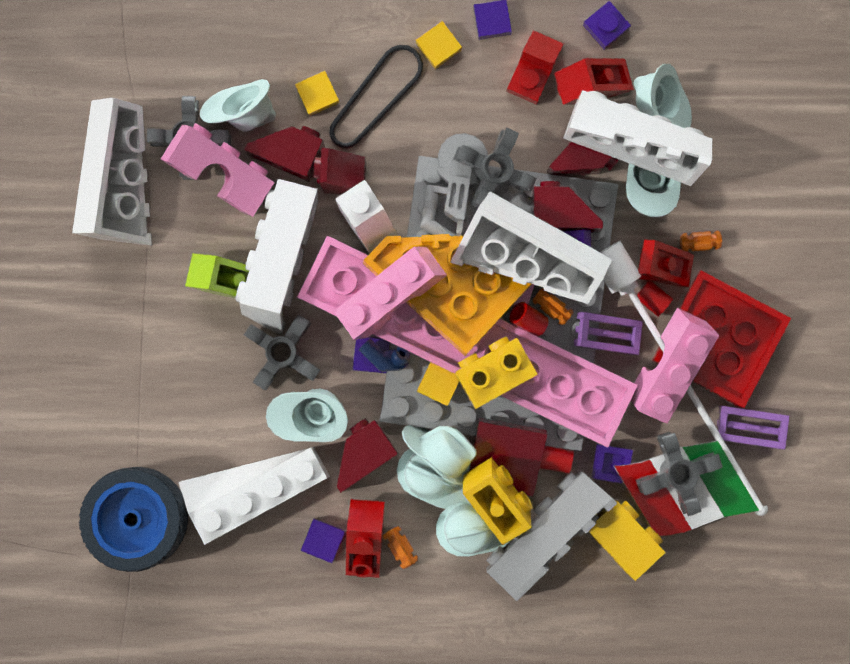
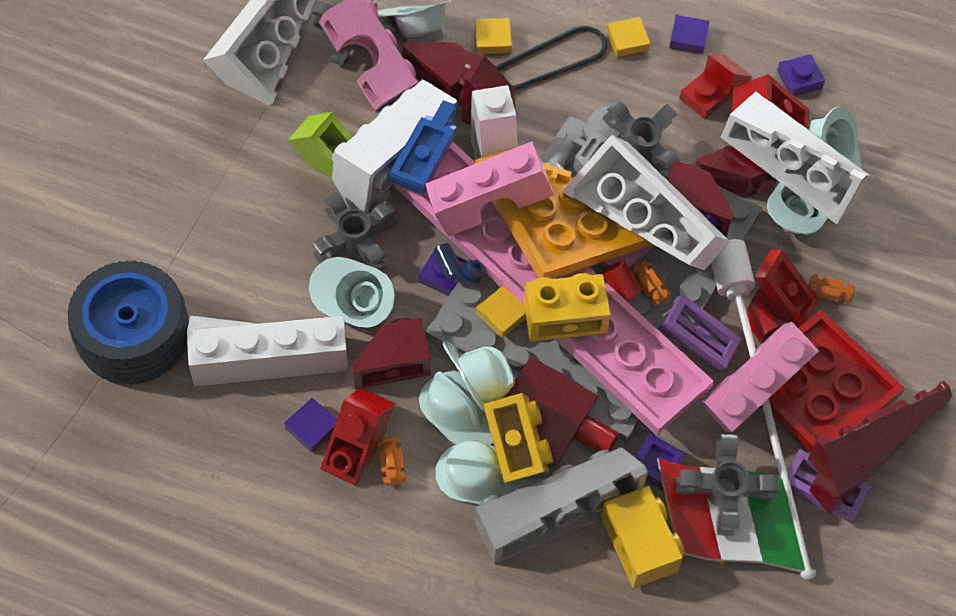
camera: 15 degrees right, 25 degrees down
none -> blue hinge [389,100,457,195]
none -> dark red wedge [808,381,952,514]

